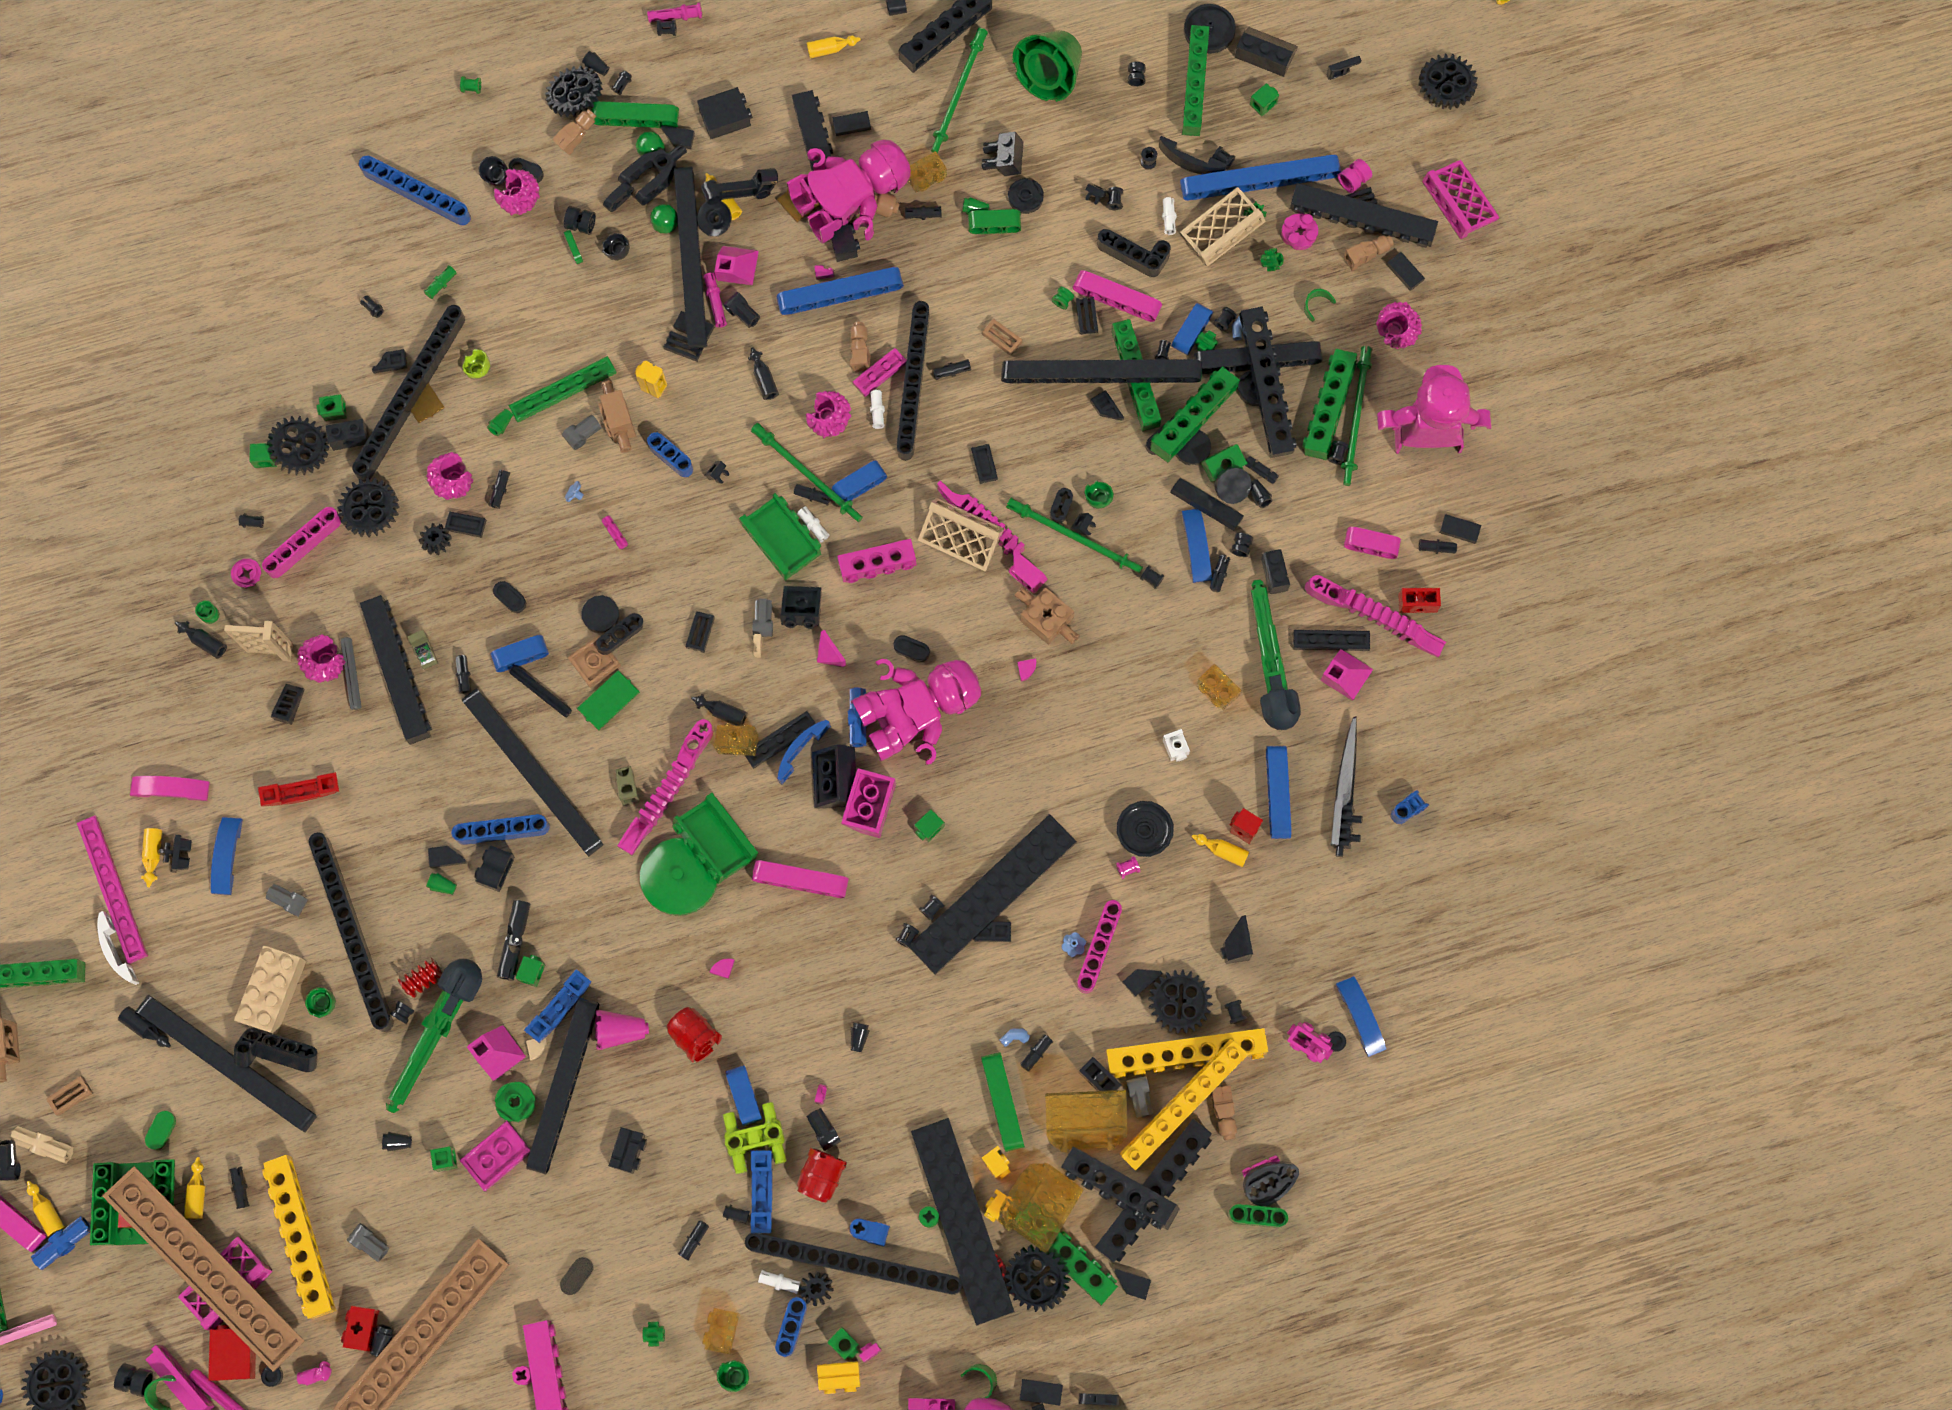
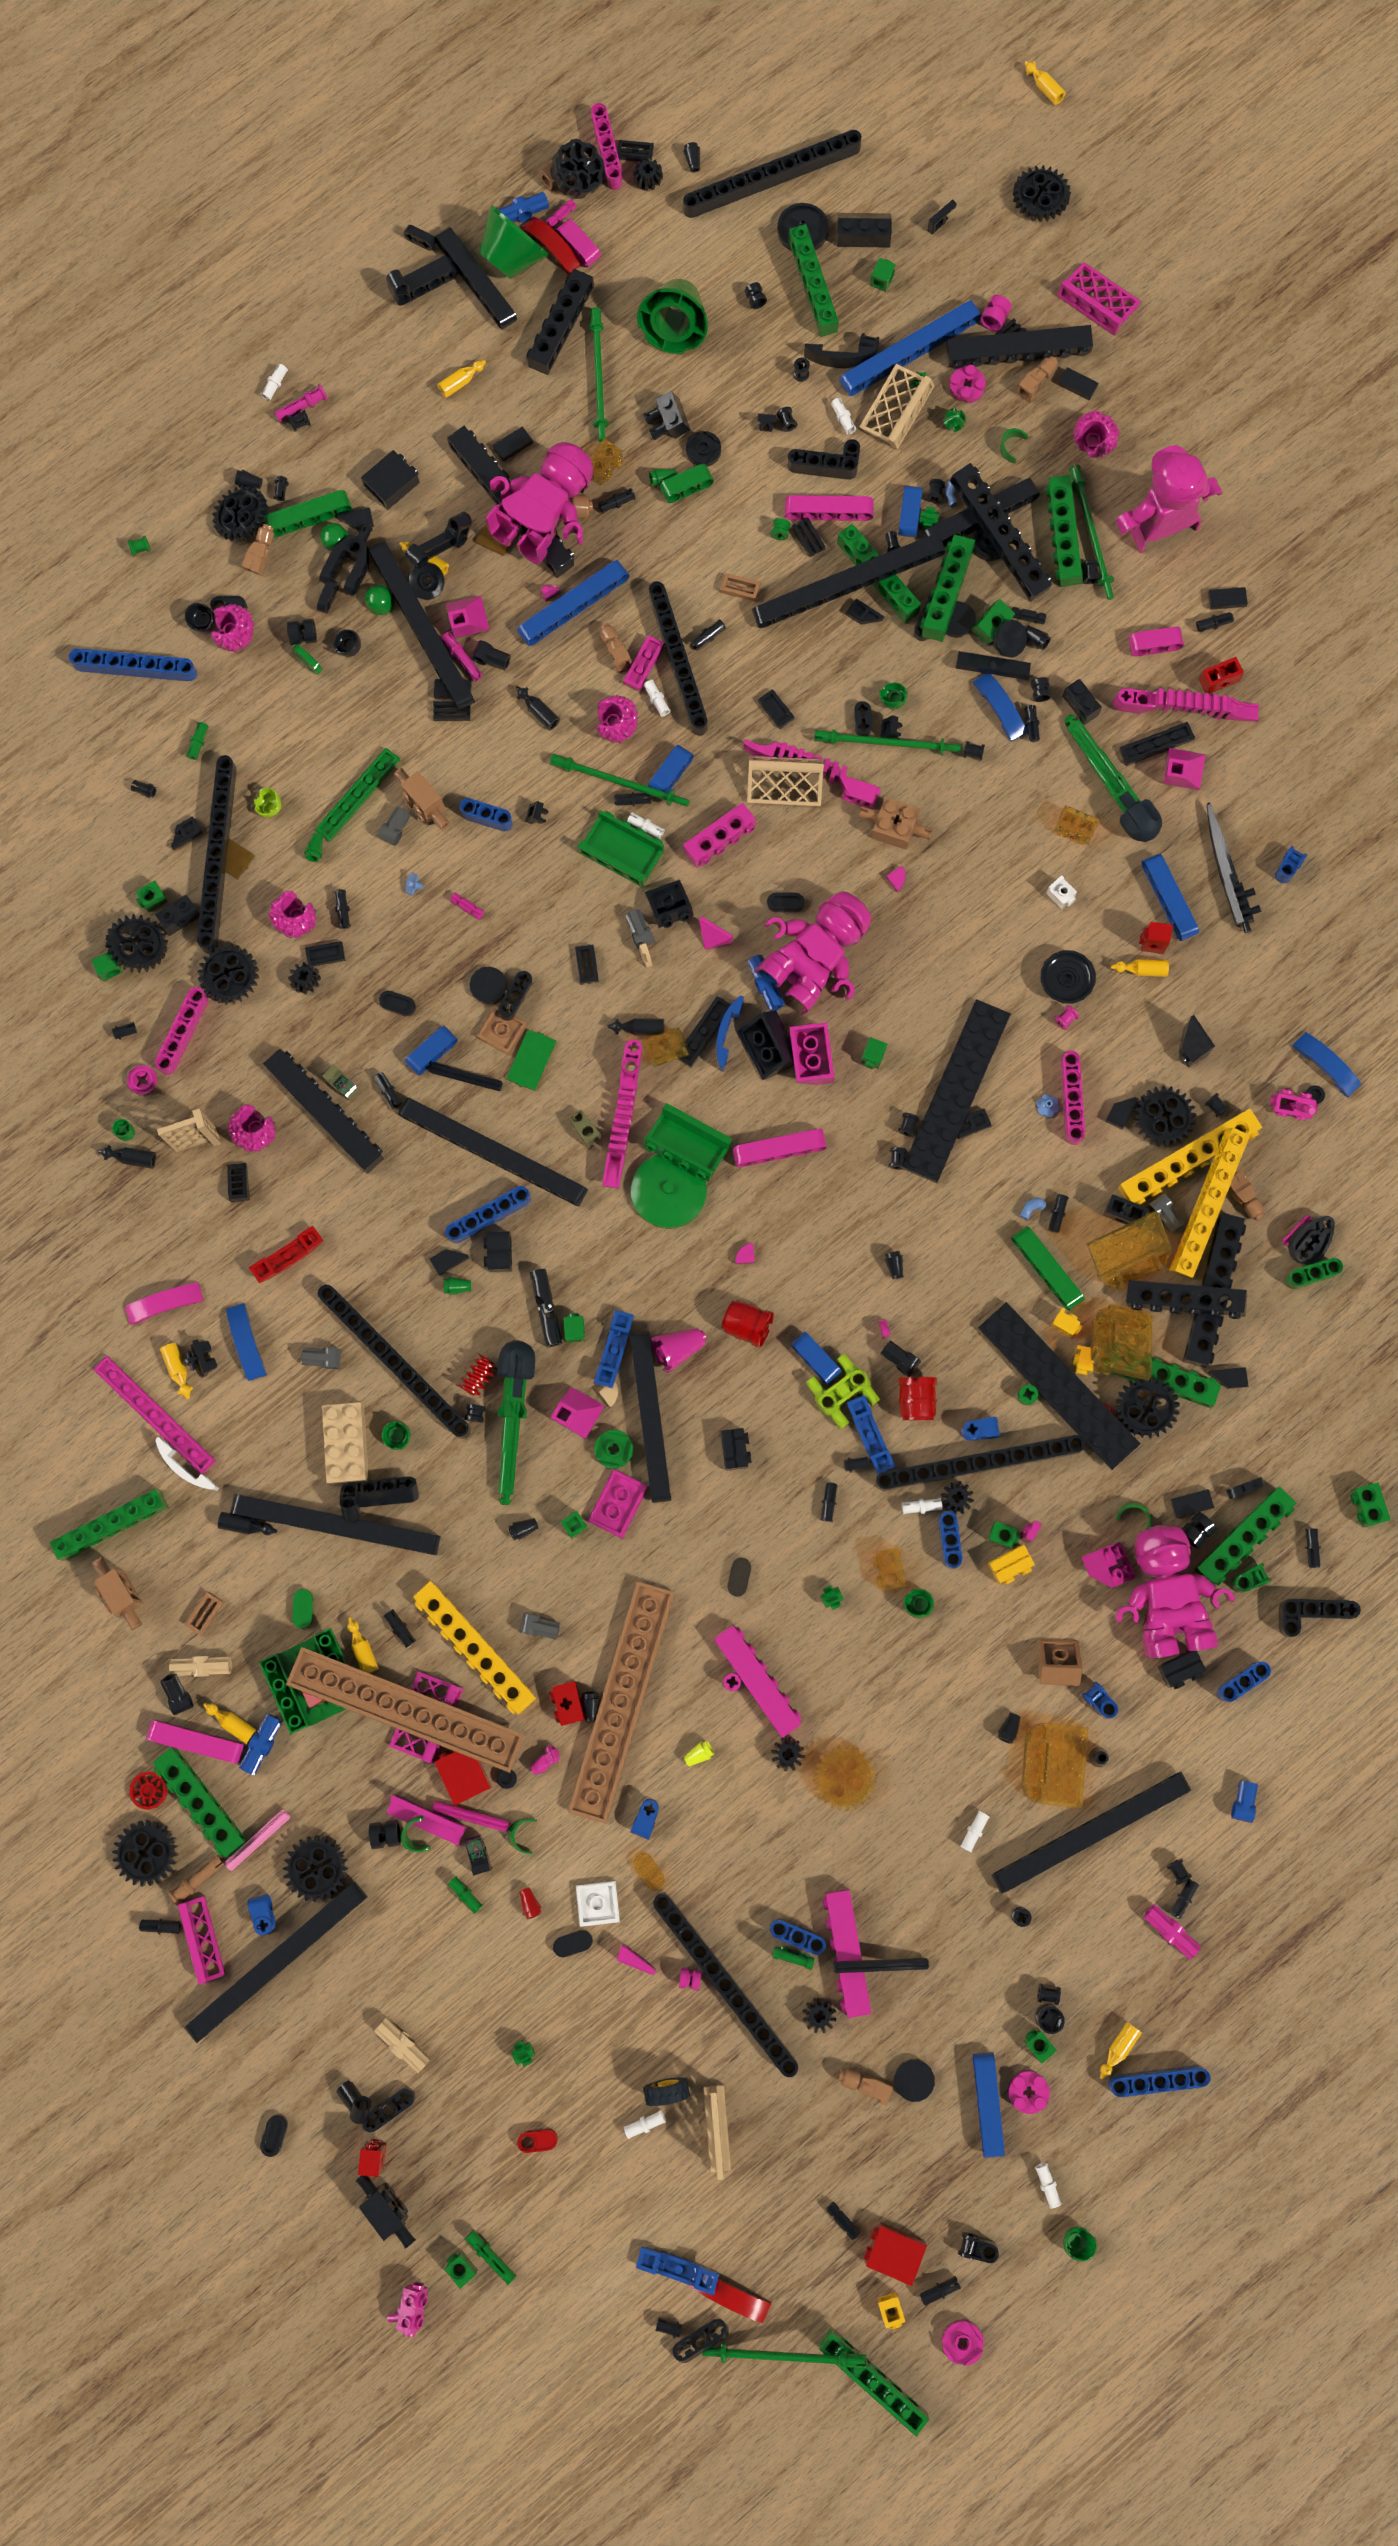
camera: 20 degrees left, 5 degrees up
dark grey axle [340,637,362,710] -> none
yellow brick [635,360,667,398] -> none

